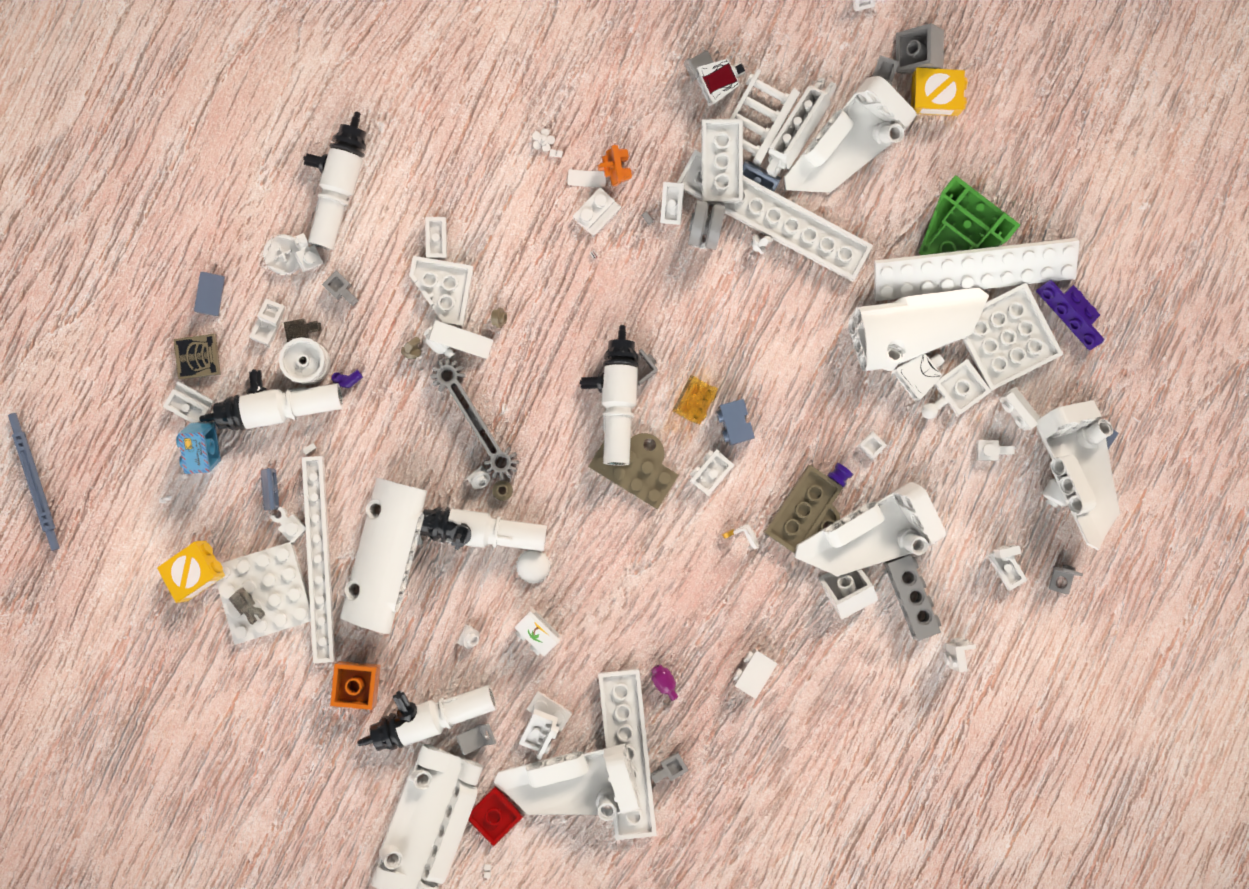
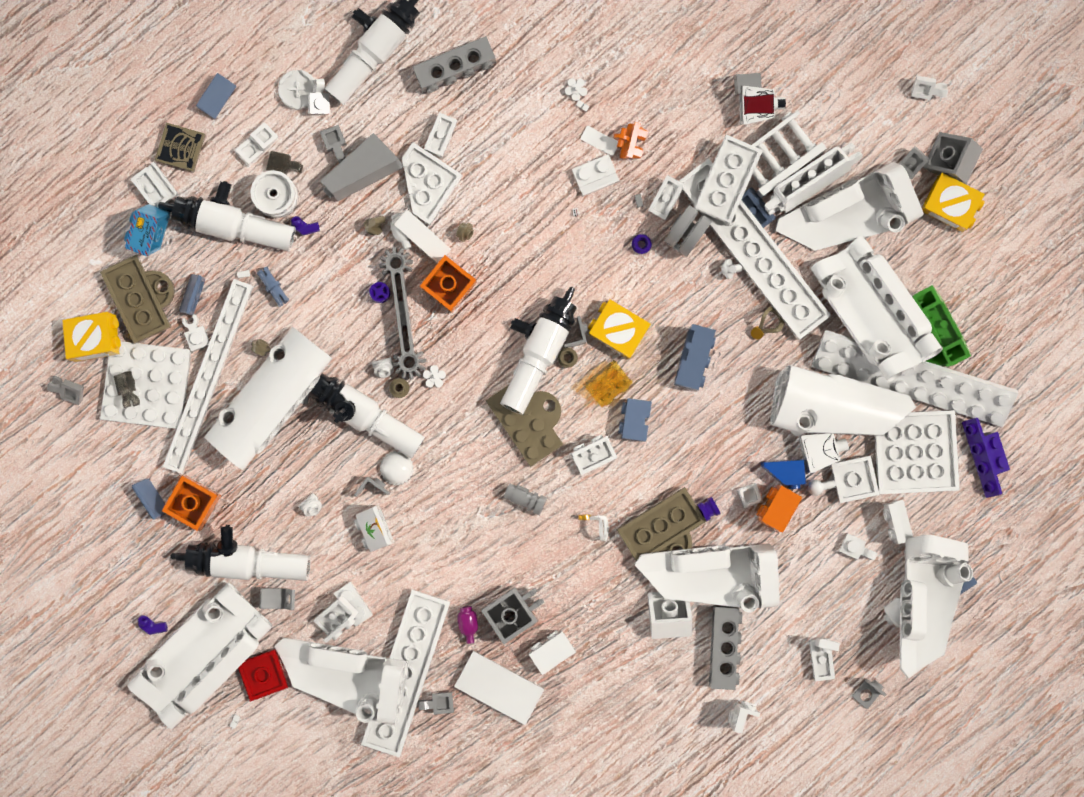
camera: 25 degrees right, 0 degrees up
none -> light grey plate [47,376,84,405]
none -> dark tan plate [100,255,175,344]
none -> sand blue slope [132,479,166,520]
none -> dark purple arm [138,615,168,635]
none -> dark tan plate [251,339,271,356]
none -> sand blue pin [257,267,289,307]
none -> light grey slope [320,133,404,202]
none -> light grey bracket [354,477,391,497]
none -> dark purple wheel [369,282,391,303]
none -> light grey brick [413,36,496,93]
none -> orange brick [420,255,477,313]
none -> white plant [423,365,446,388]
none -> white tile [454,650,544,725]
none -> light grey hinge [481,587,544,644]
none -> light grey axle [503,483,547,516]
none -> dark tan plate [558,348,578,368]
none -> yellow brick [587,299,651,359]
none -> dark purple plate [632,234,652,254]
none -> sand blue wedge [674,324,716,391]
none -> dark tan piece [751,306,785,340]
none -> orange brick [756,485,803,533]
none -> blue slope [761,460,806,489]
none -> white panel [811,237,943,382]

